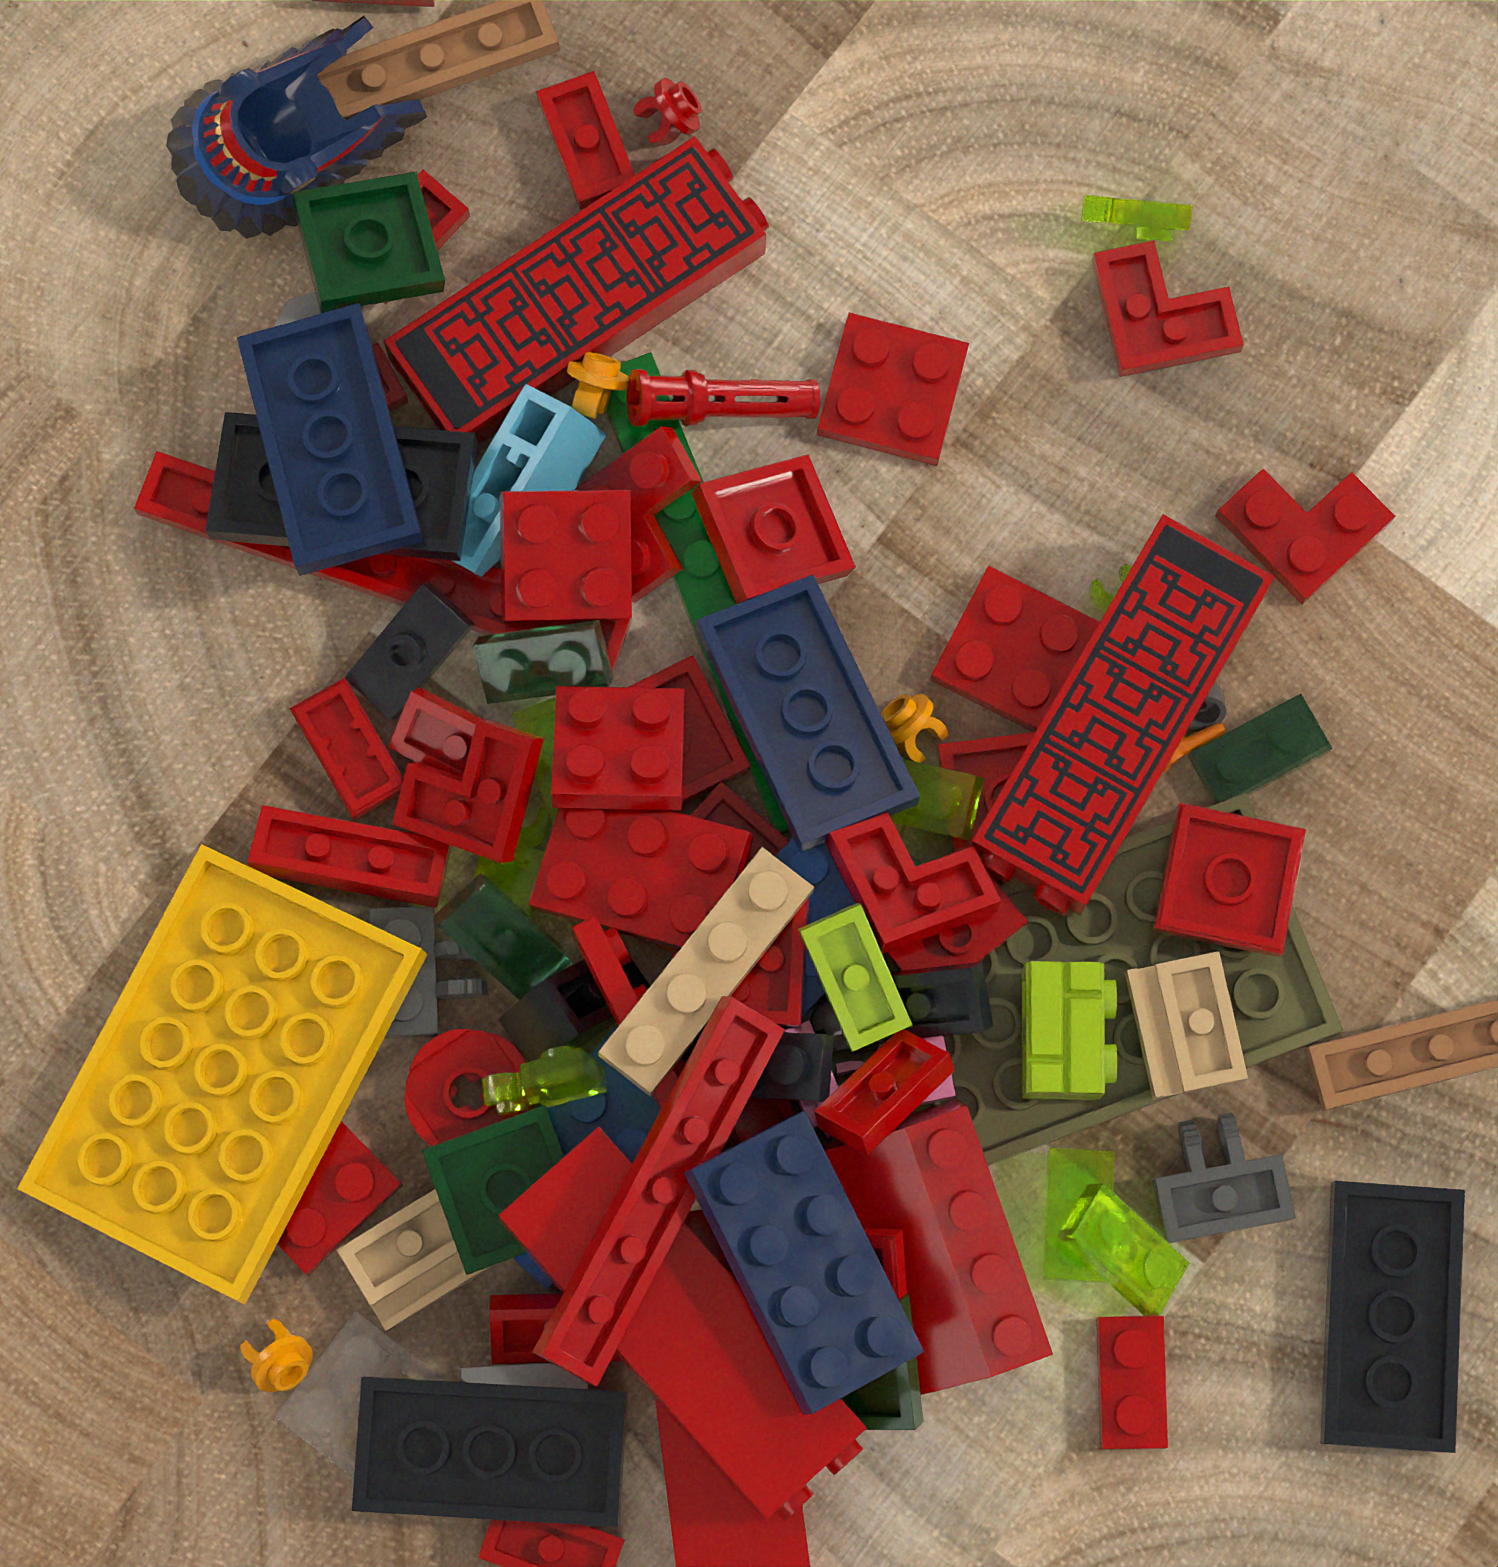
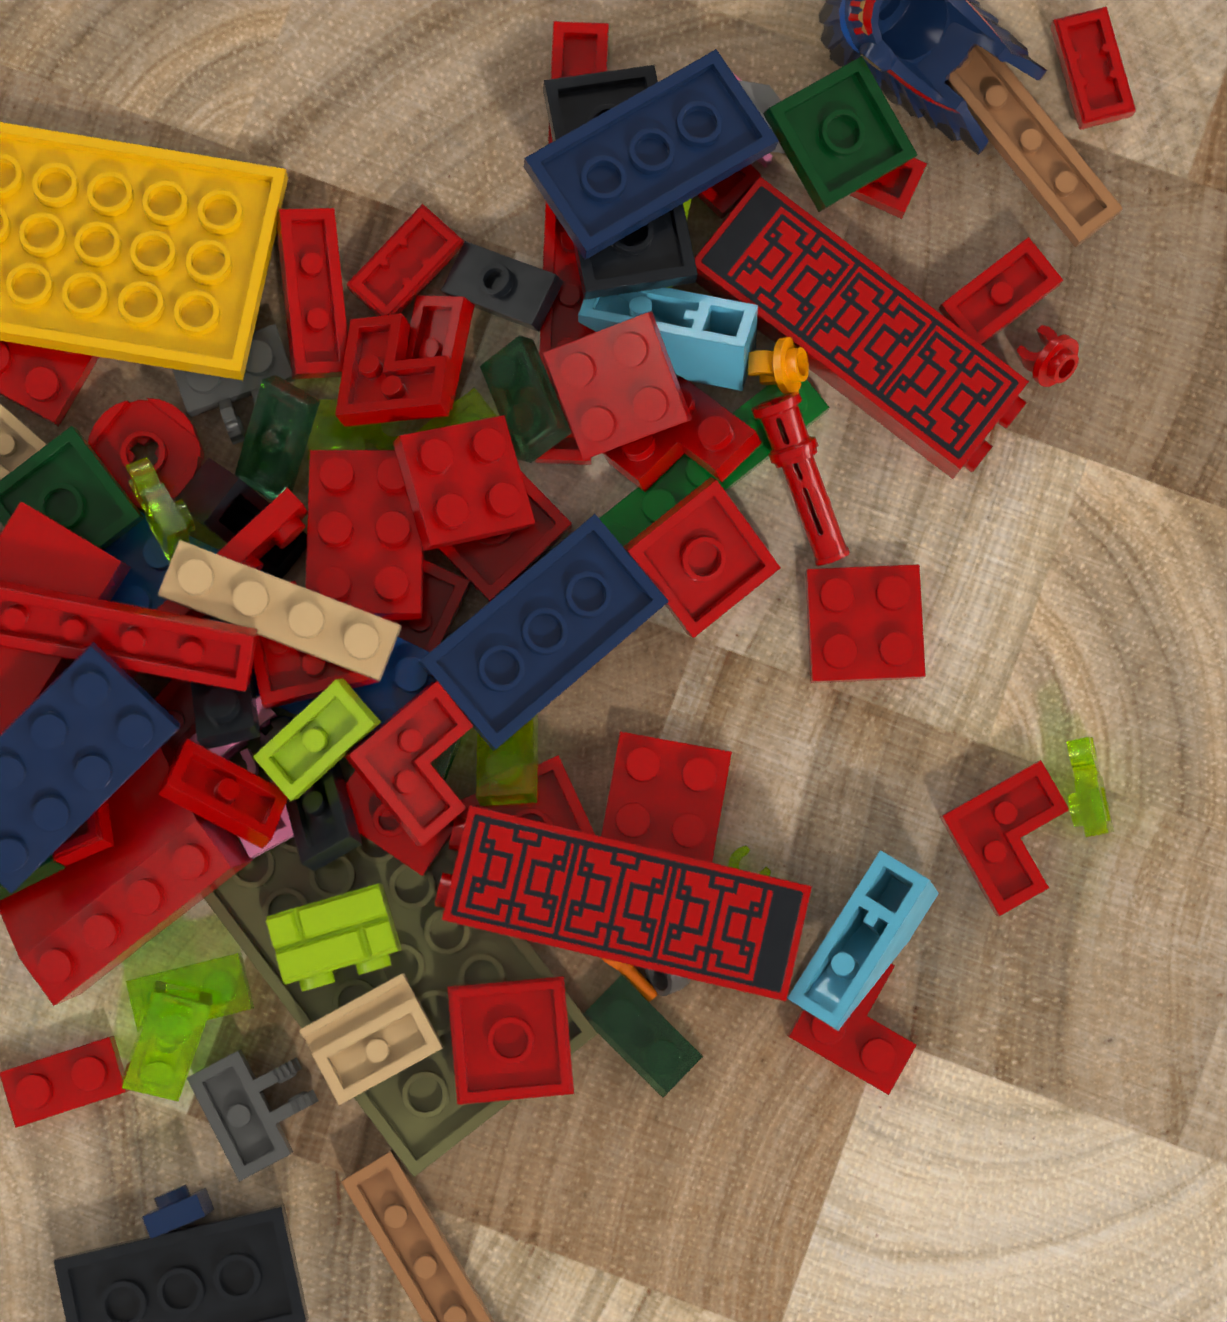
camera: 75 degrees right, 5 degrees up
light orange plate [881,694,948,764] -> none
none -> dark blue plate [142,1184,214,1239]
none -> medium azure slope [787,850,939,1031]

